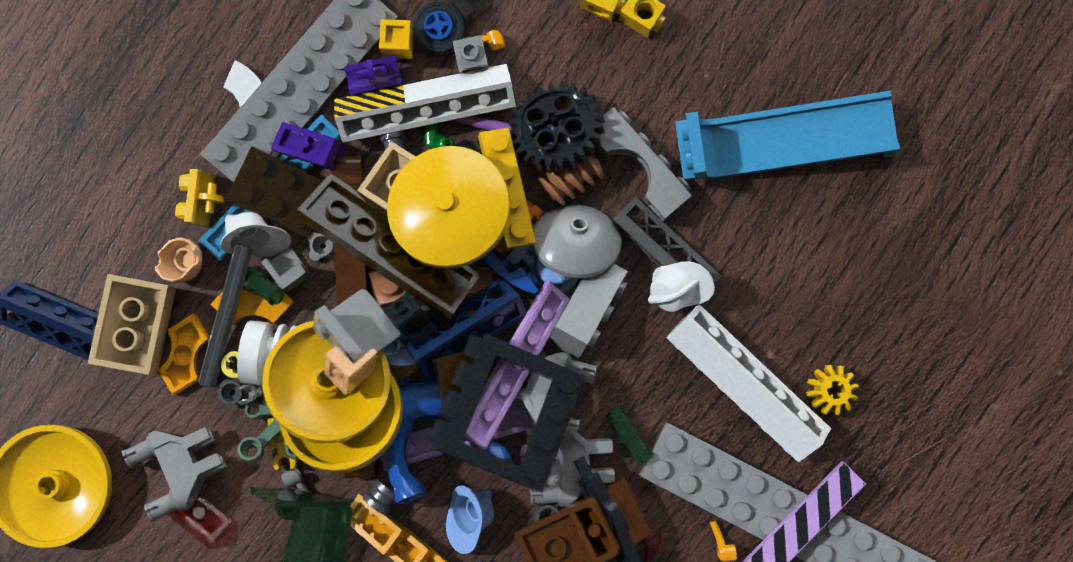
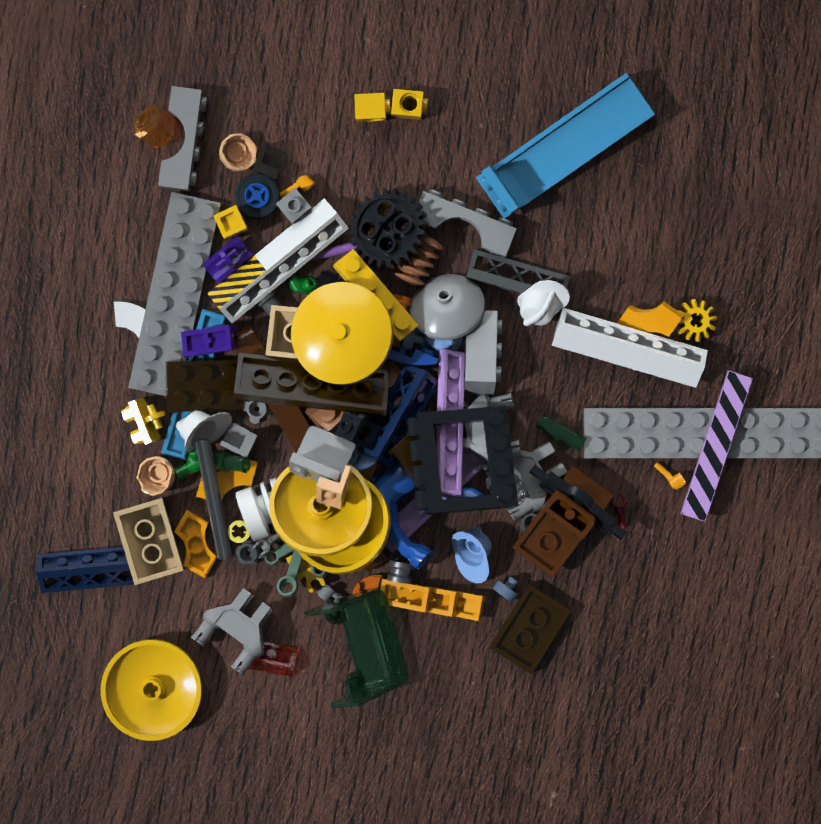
camera: 25 degrees left, 5 degrees up
none -> green arm [175,449,200,480]
none -> orange tile [352,574,382,600]
none -> light orange tile [617,301,684,337]

